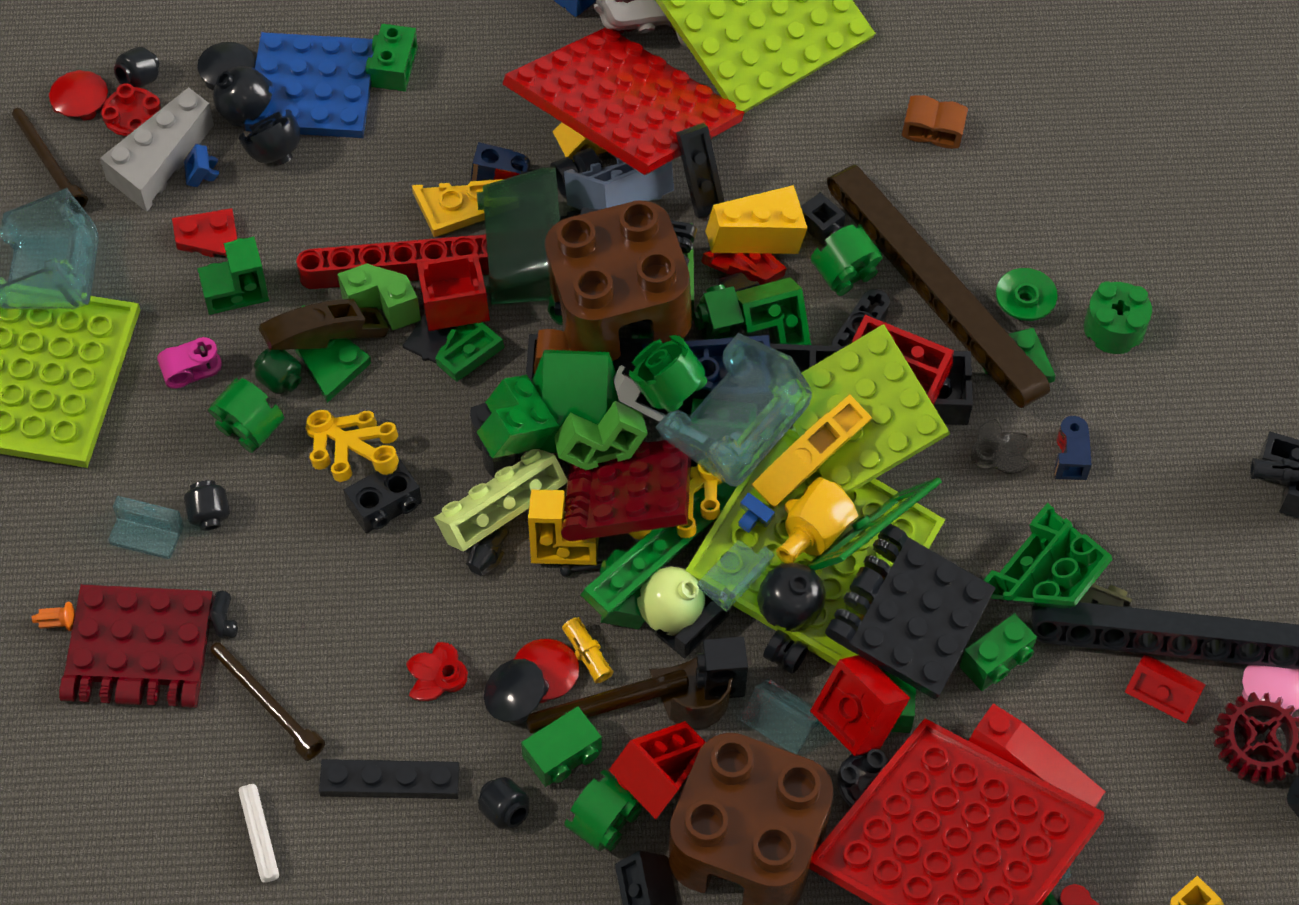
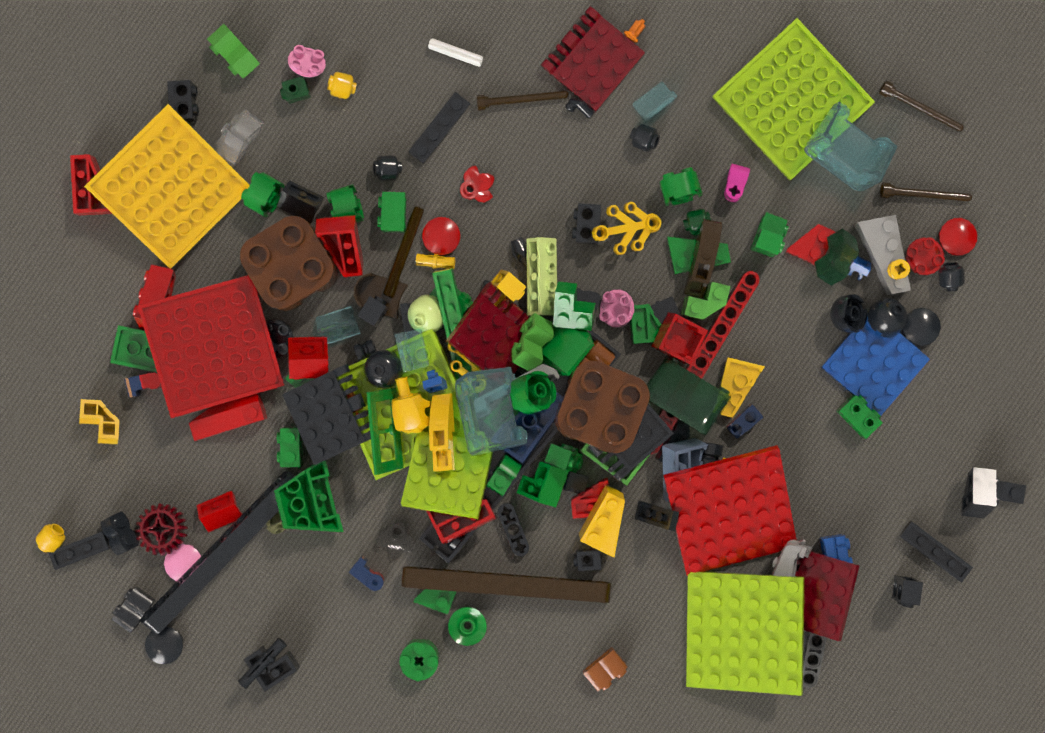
camera: 125 degrees right, 30 degrees up
black dish [483,659,549,725] -> none
green brick [810,224,882,296] -> none
none -> green brick [486,454,522,496]
none -> bright pink dish [599,290,634,327]
none -> clear green brick [815,228,859,286]
none -> yellow wheel [887,259,910,280]

